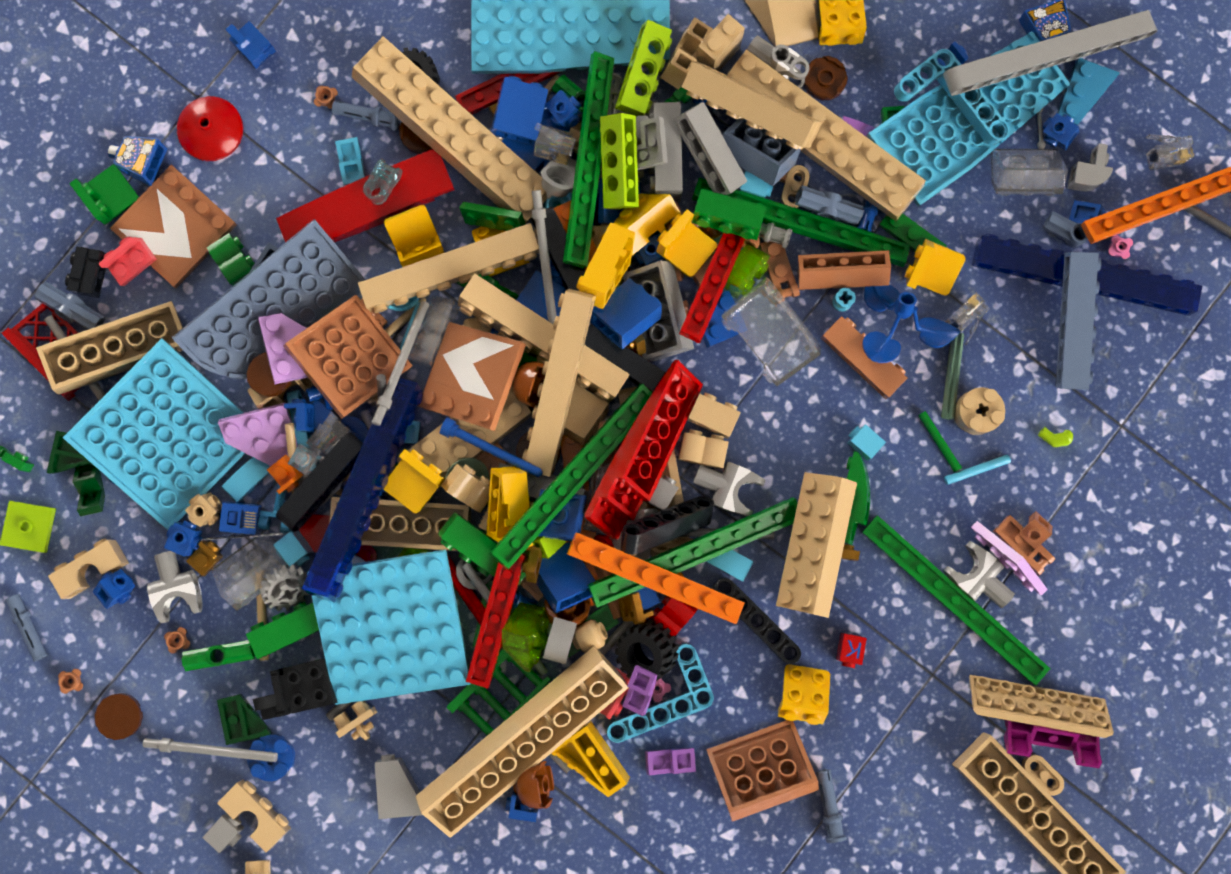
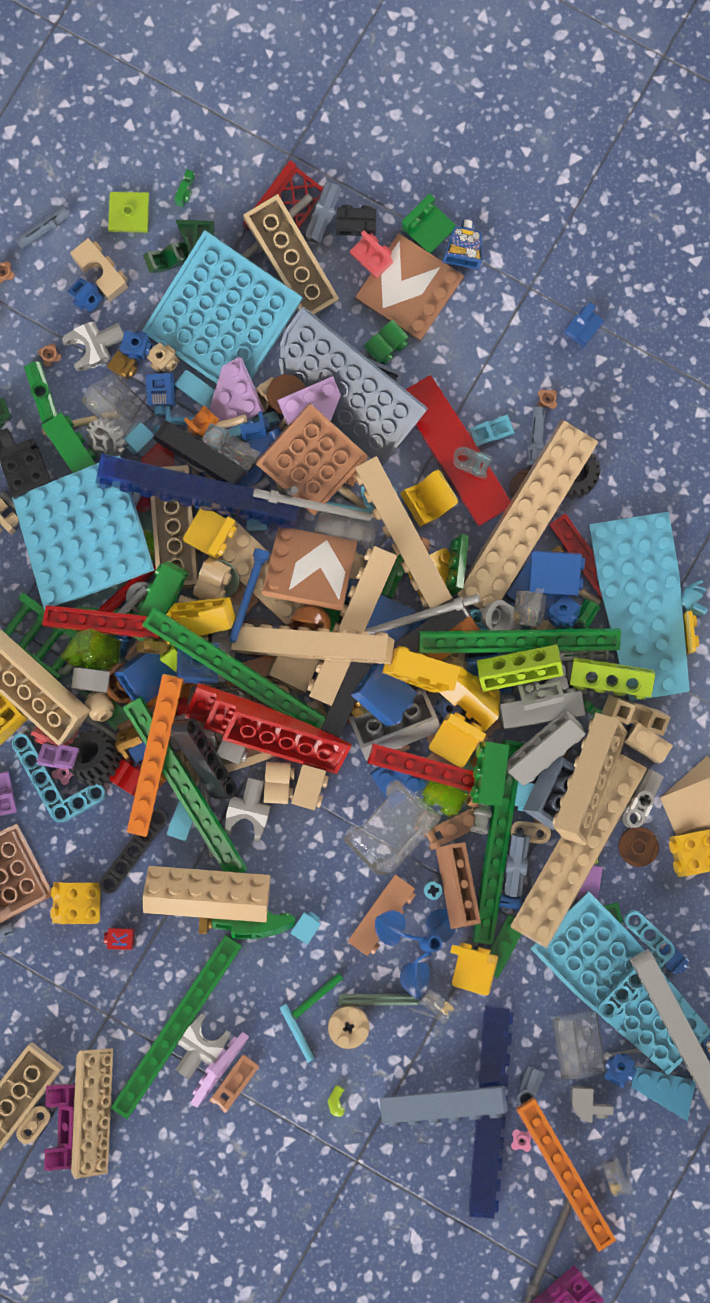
camera: 85 degrees right, 0 degrees up
red dish [177,96,243,161] -> none
black sticker [202,532,289,540] -> none
nougat bracket [1019,511,1053,549] -> none
blue bracket [1069,200,1107,224] -> none

